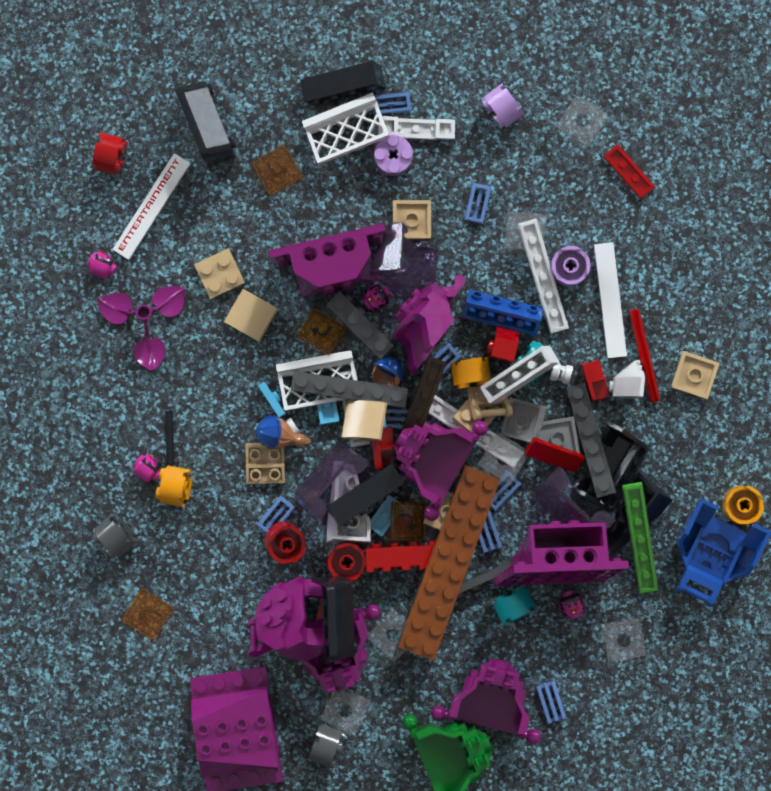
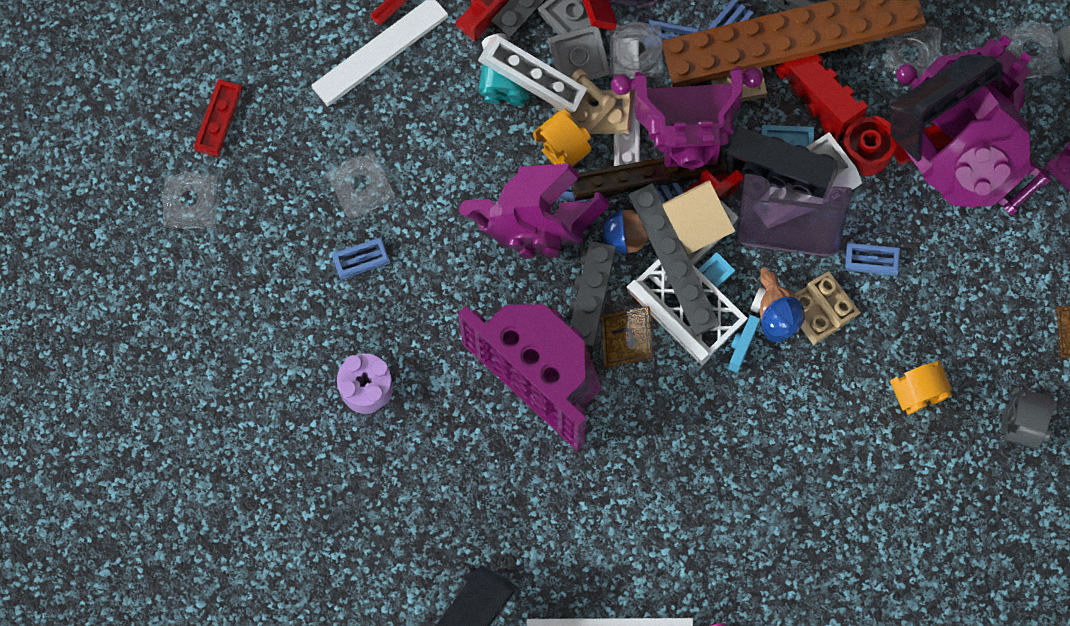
camera: 120 degrees left, 15 degrees down
magenta plant [98,286,185,371] -> none
dark pink head [133,454,162,483] -> none
black bar [165,411,174,467] -> none
tan plate [194,248,245,299] -> none
tan slope [224,289,278,342] -> none
clear orange piece [252,144,303,196] -> none
red brick [264,521,306,564] -> none
black wedge [300,61,386,106] -> none
white fence [302,93,390,165] -> none
head [362,284,391,312] -> none
clear purple windscreen [369,222,438,295] -> none
medium blue tile [373,92,411,116] -> none
white slope [378,116,455,140] -> none
clear orange piece [390,501,426,540] -> none
tan plate [393,200,431,239] -> none
blue brick [462,290,543,336] -> none
lavender brick [482,83,525,128] -> none
red wedge [486,326,519,364] -> none
white tile [518,218,569,334] -> none
lavender brick [550,246,590,286] -> none

